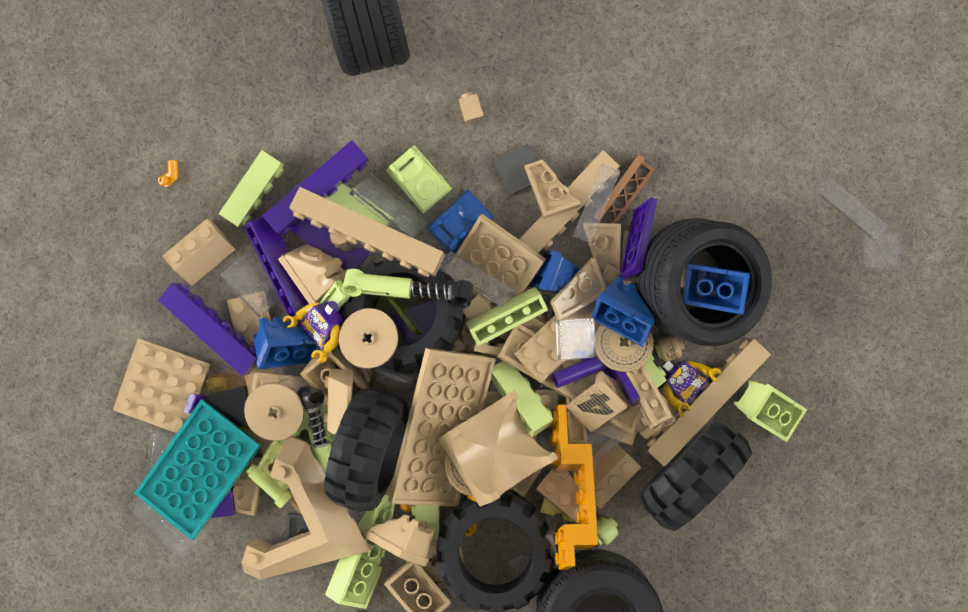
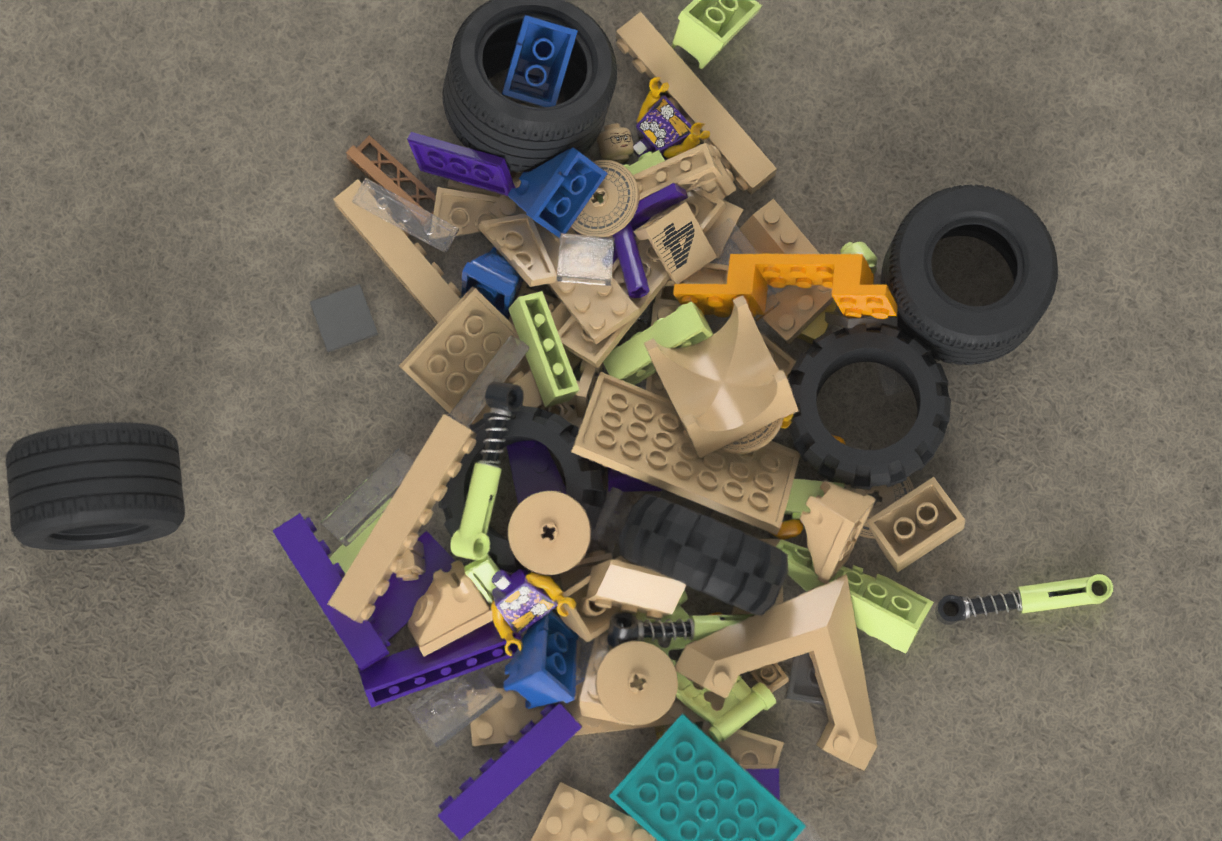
camera: 85 degrees left, 10 degrees down
light orange arm [158,160,178,187] -> none
tan slope [162,219,236,286] -> none
tile [184,393,207,414] -> none
clear yellow brick [206,373,231,392] -> none
black tile [208,386,249,427] -> none
yellowish green brick [219,150,284,228] -> none
yellowish green piece [386,145,452,214] -> none
clear neon green piece [386,296,423,335] -> none
blue piece [426,189,494,256] -> none
tan brick [458,92,484,124] -> none
tan wing [524,159,581,219] -> none
black tyre [639,418,752,531] -> none

